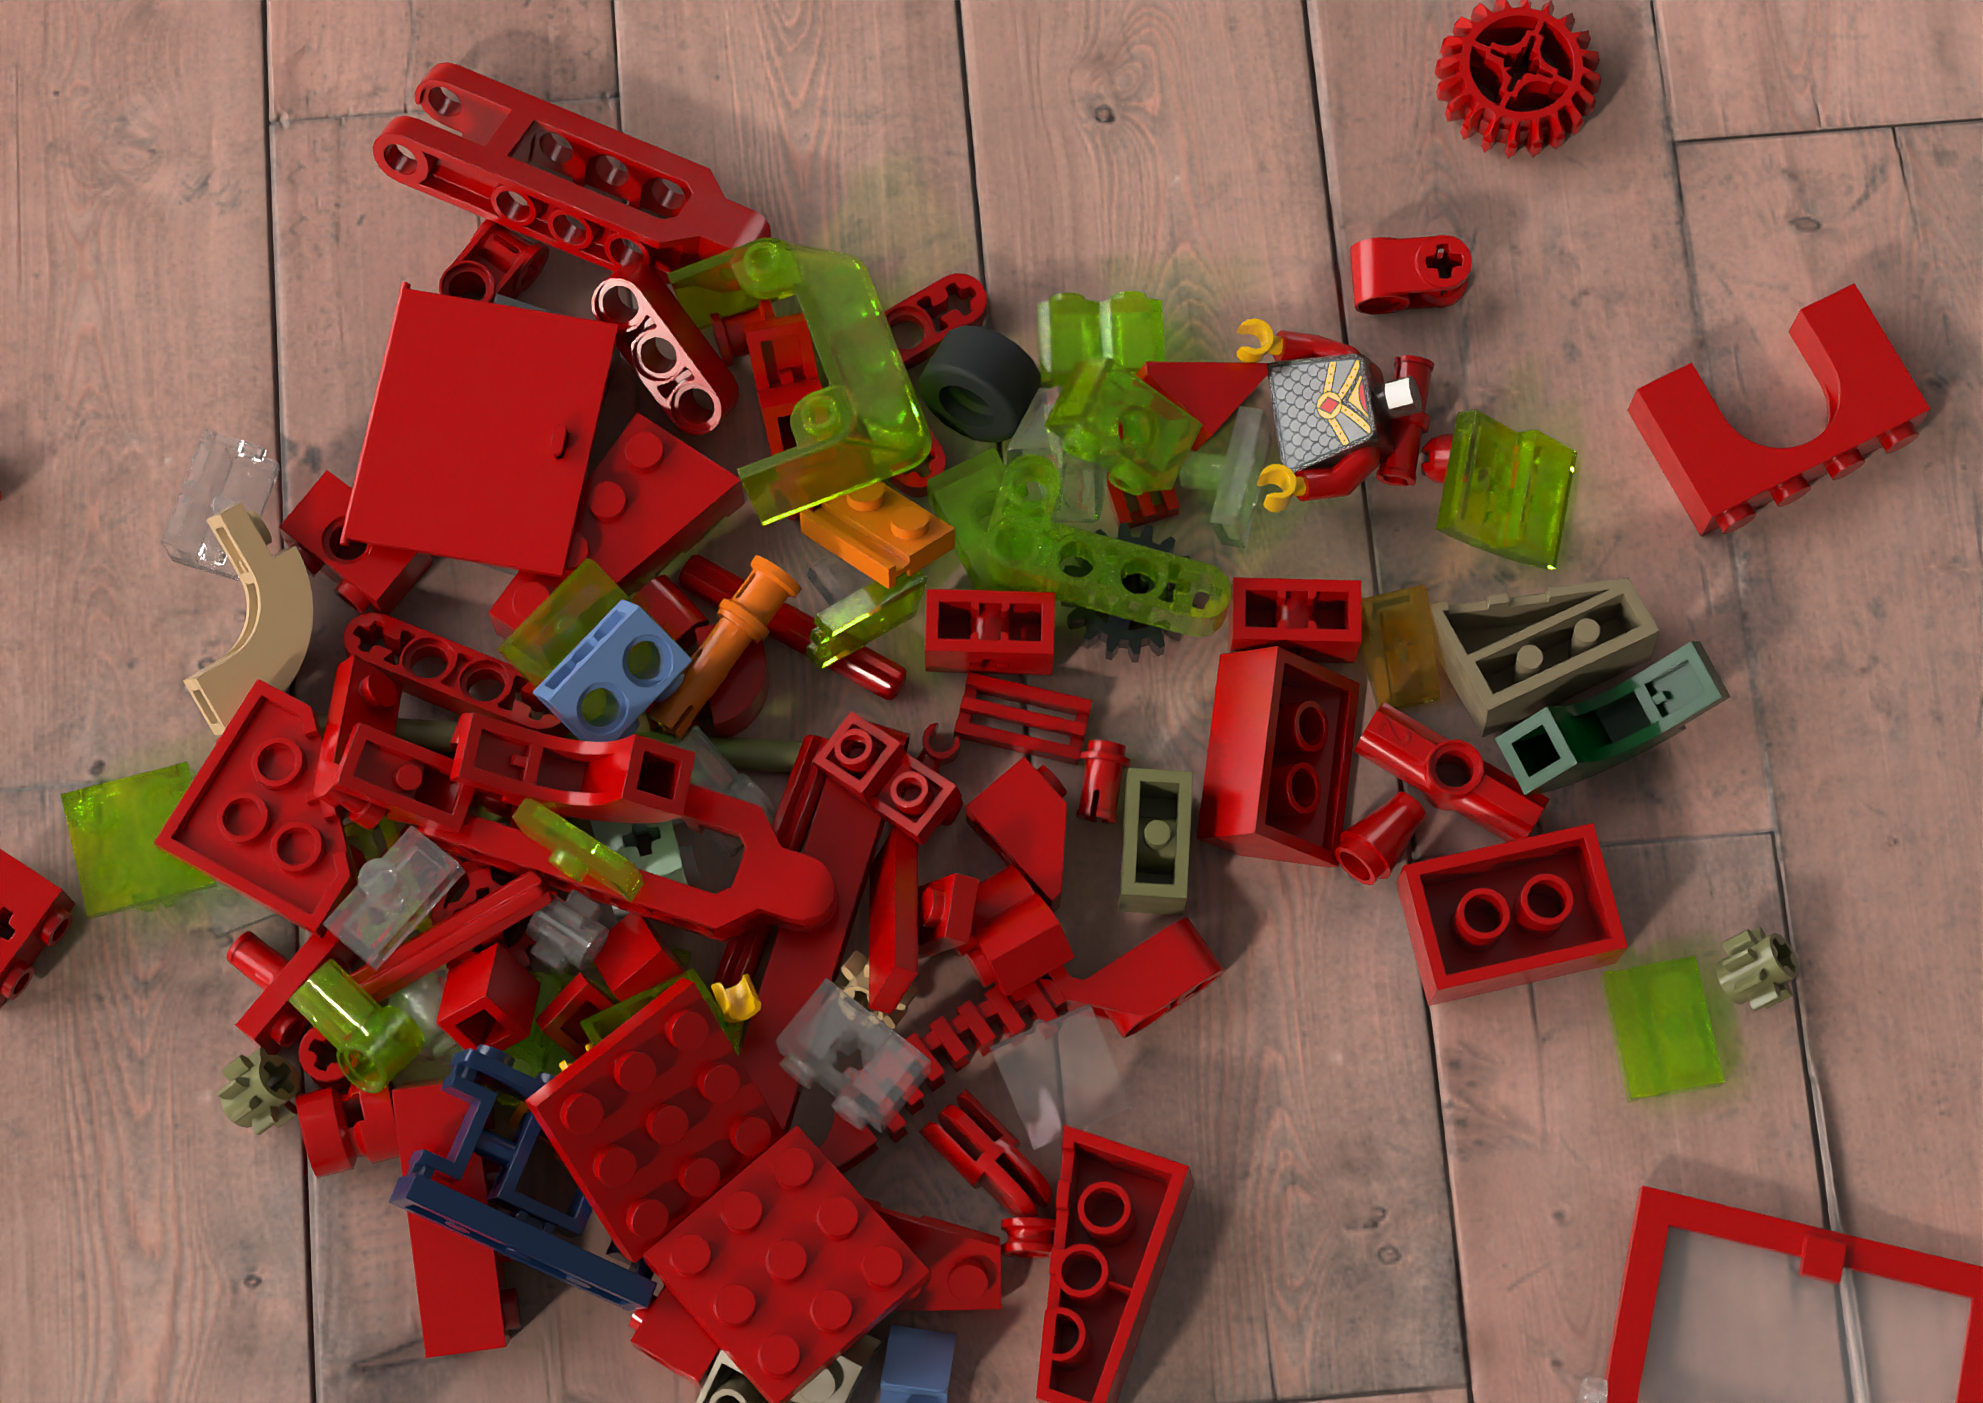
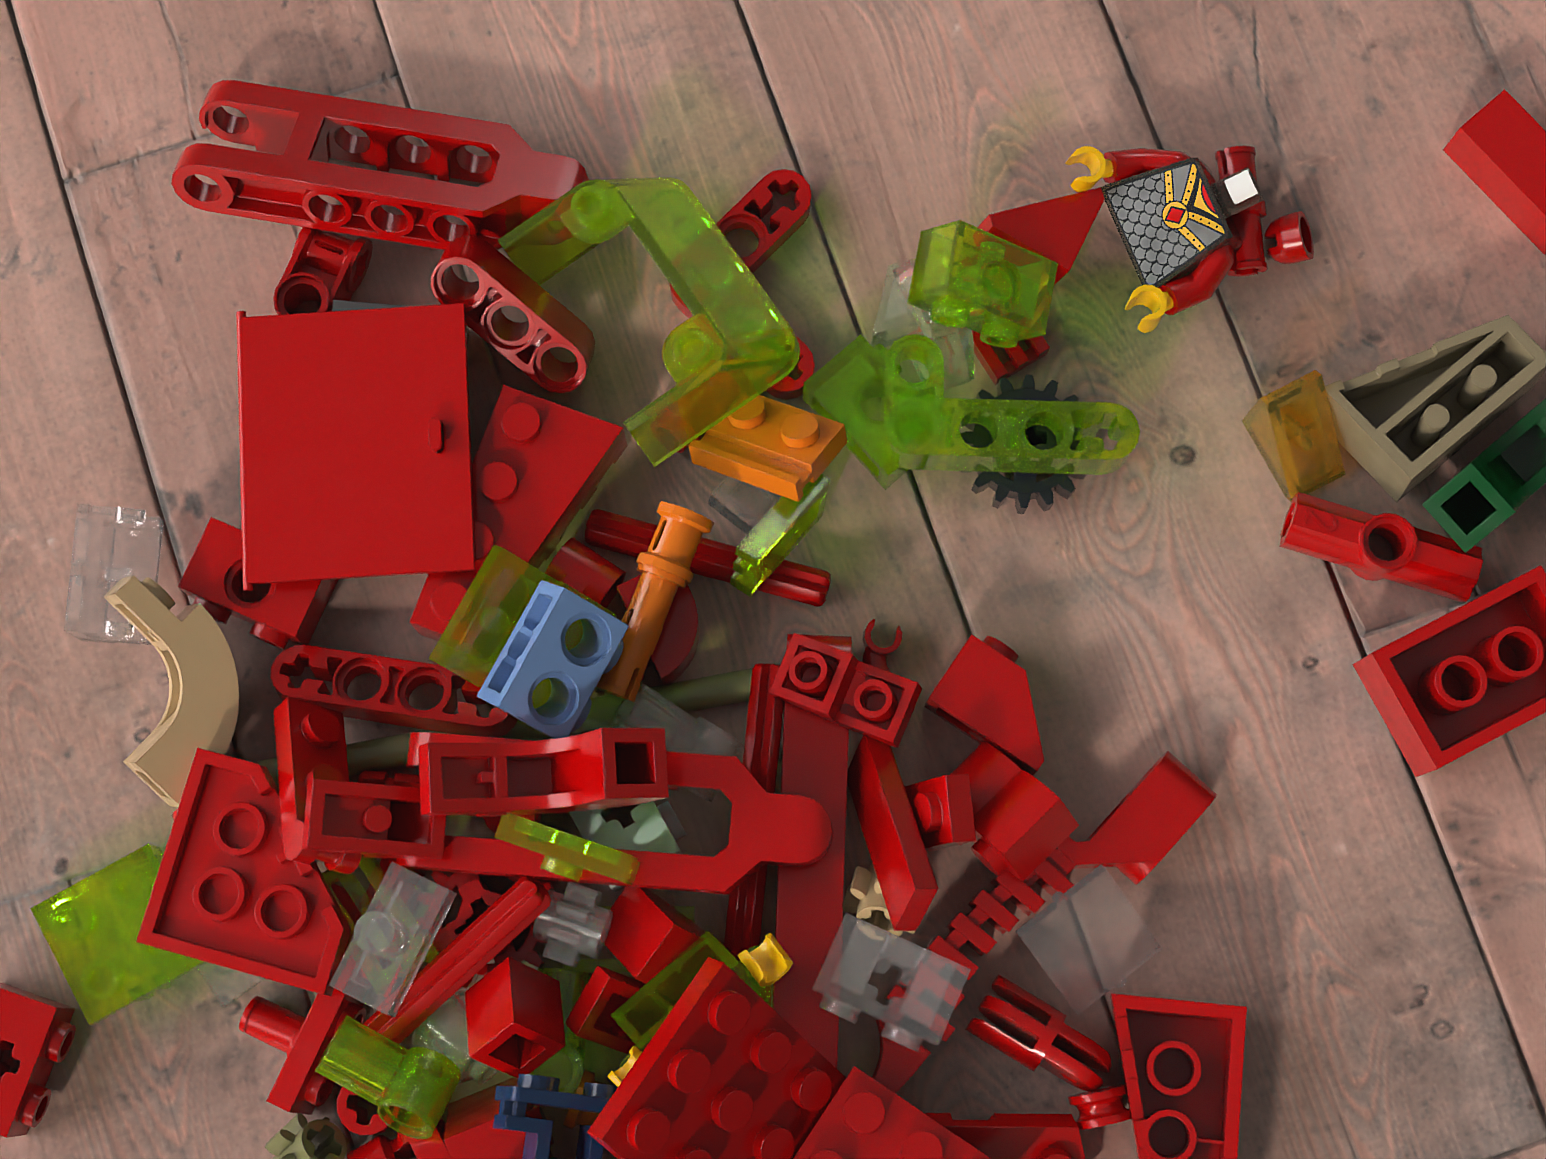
camera: 15 degrees left, 5 degrees up
red bush [709,297,776,367] -> none
red brick [743,312,836,467] -> none
black tyre [919,325,1042,443] -> none
red brick [925,589,1055,675] -> none
red tile [954,672,1092,765] -> none
clear neon green brick [1035,291,1165,392] -> none
red pin [1076,740,1130,824] -> none
olive brick [1119,768,1193,916] -> none
clear tile [1180,406,1274,548] -> none
red slope [1196,646,1360,868] -> none
red brick [1228,577,1362,663] -> none
red cone [1335,791,1426,885] -> none
red piece [1350,235,1472,315] -> none
clear neon green slope [1436,409,1577,570] -> none

